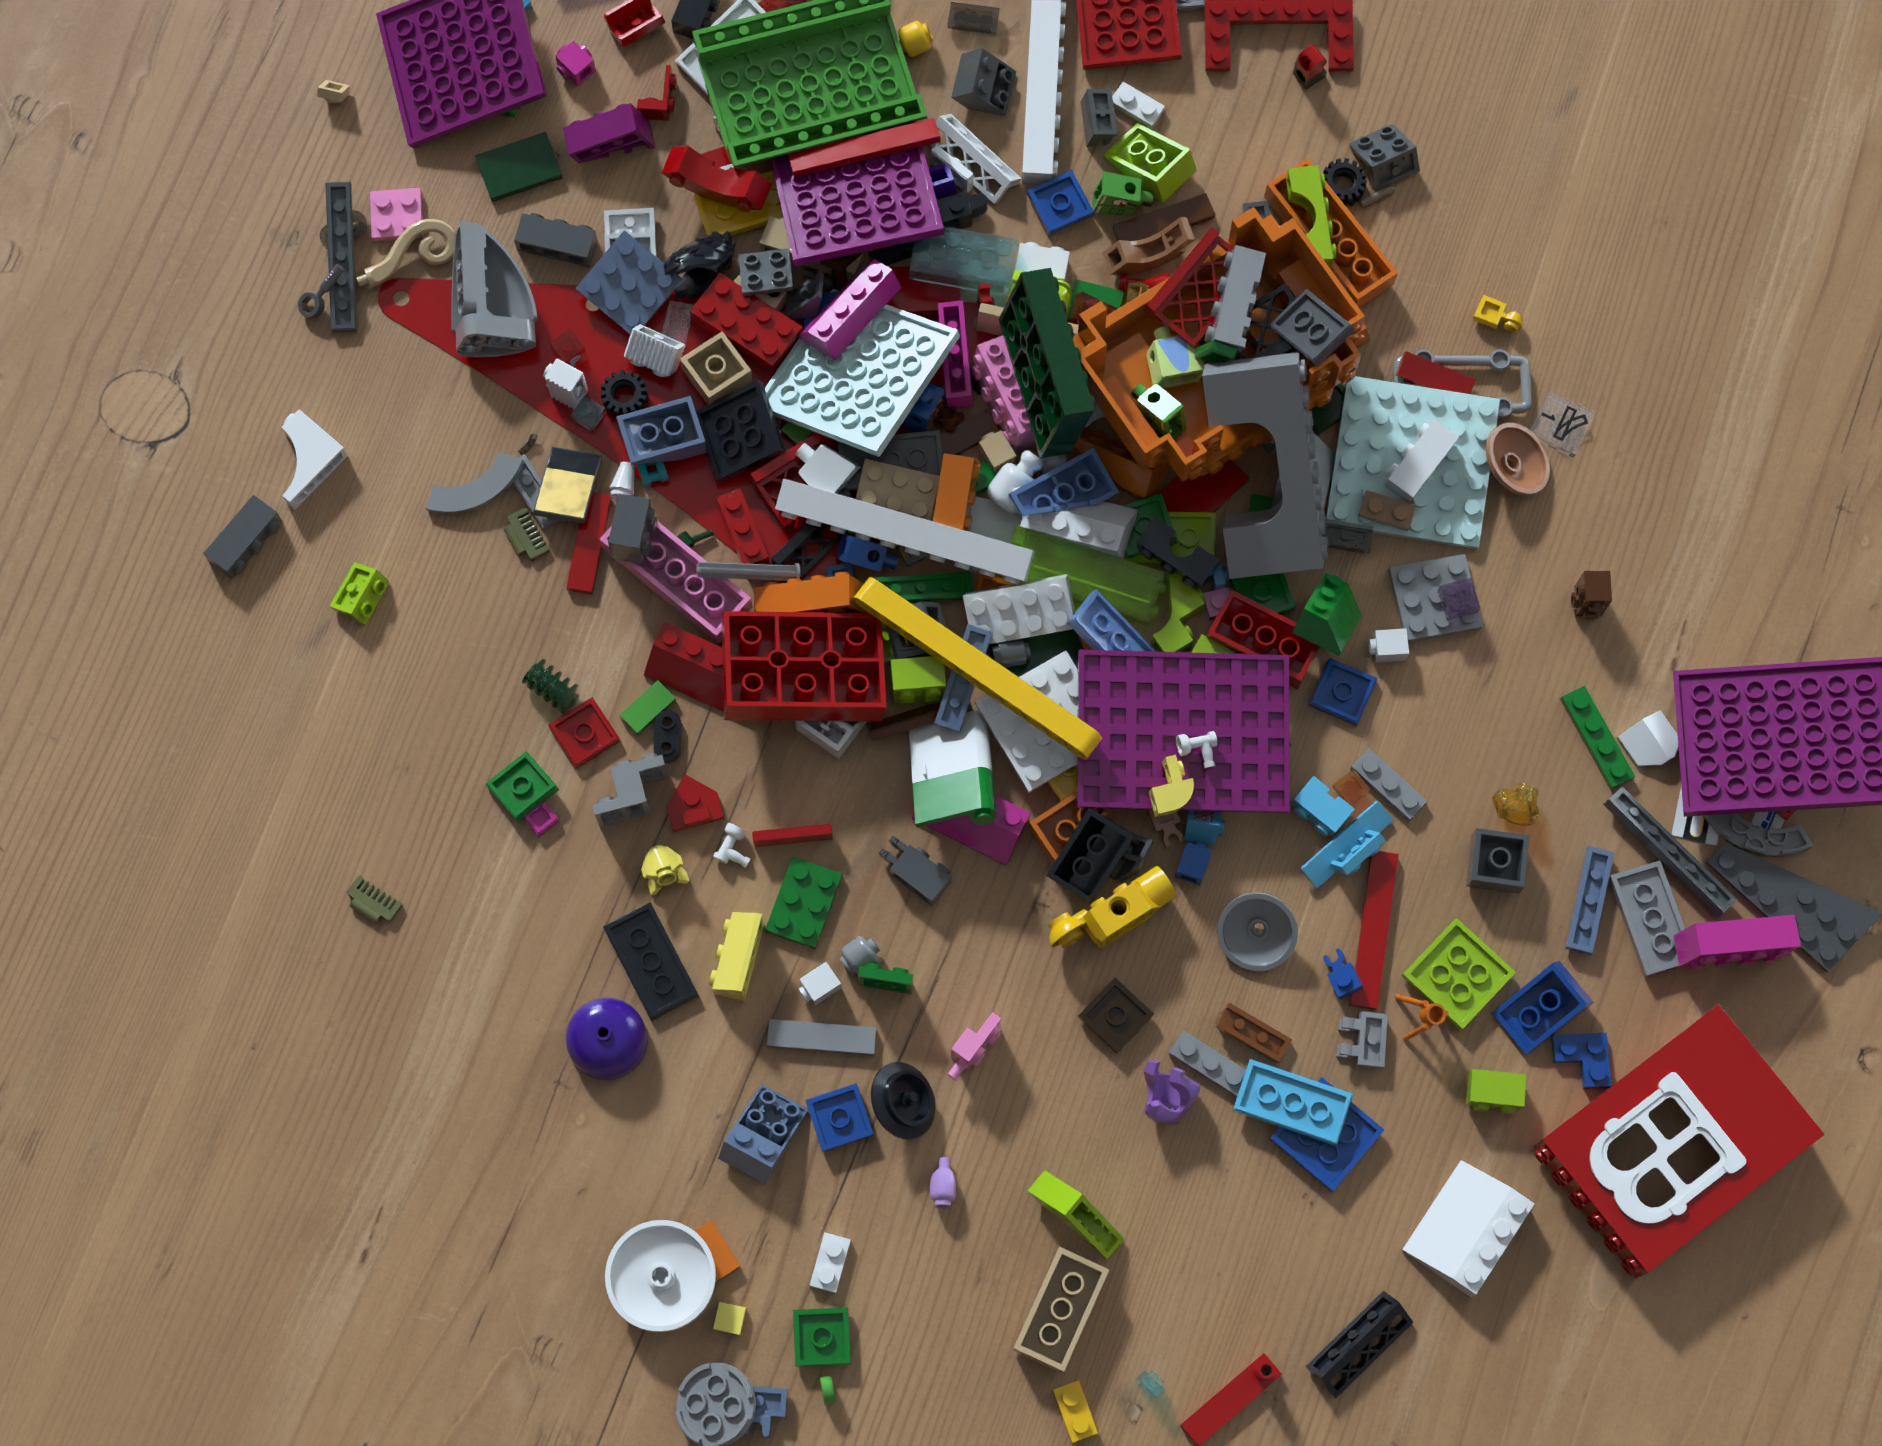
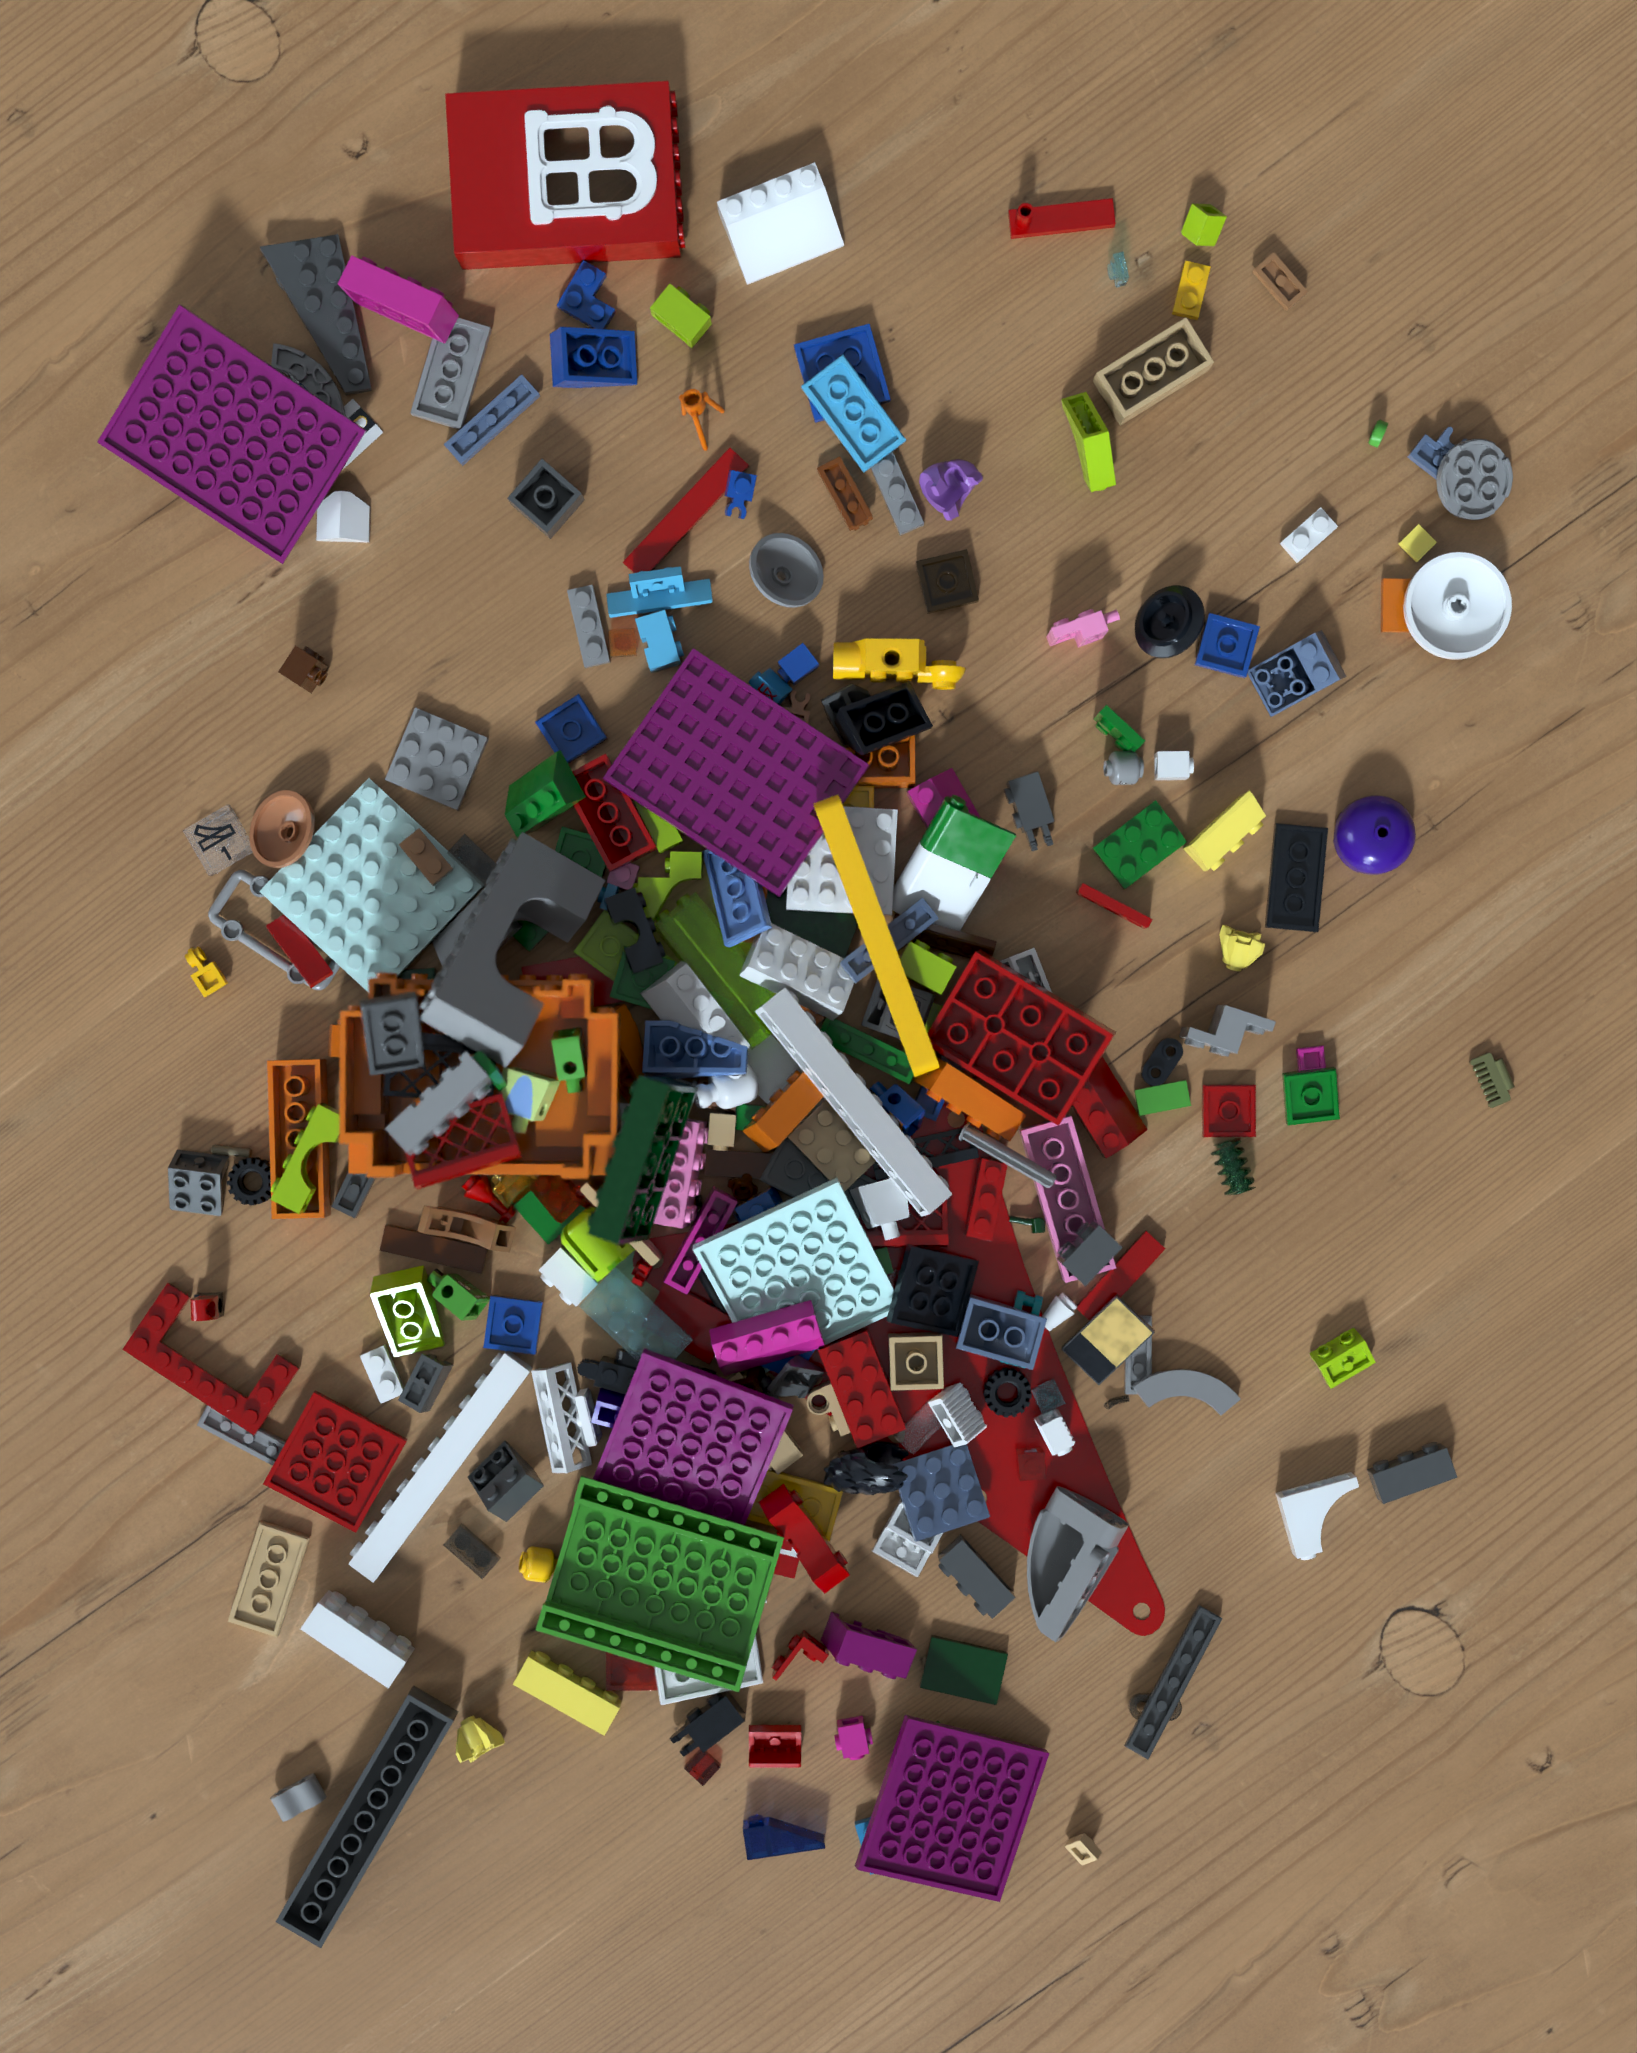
camera: 150 degrees left, 15 degrees up
flat silver piece [298,264,345,318] -> none
tan plant [356,219,456,288] -> none
bright pink plate [370,188,423,242] -> none
olive piece [504,508,550,561] -> none
red plate [666,774,724,832] -> none
white piece [713,823,750,868] -> none
dark grey bracket [739,248,793,296] -> none
light grey tile [767,1019,876,1056] -> none
tile [788,118,941,178] -> none
green plate [793,1307,851,1367] -> none
lavender plant [930,1157,956,1209] -> none
dark grey brick [992,639,1031,668] -> none
light yellow brick [1148,755,1194,818] -> none
white piece [1176,731,1217,768] -> none
black fence [1306,1291,1414,1398] -> none
light grey plate [1336,1011,1388,1069] -> none
white brick [1369,628,1409,663] -> none
white brick [1385,419,1459,503] -> none
lime plate [1402,918,1516,1031] -> none
clear purple piece [1437,578,1480,621] -> none
clear yellow piece [1492,783,1539,826] -> none
green plate [1560,686,1636,790] -> none
dark grey plate [1603,787,1737,918] -> none

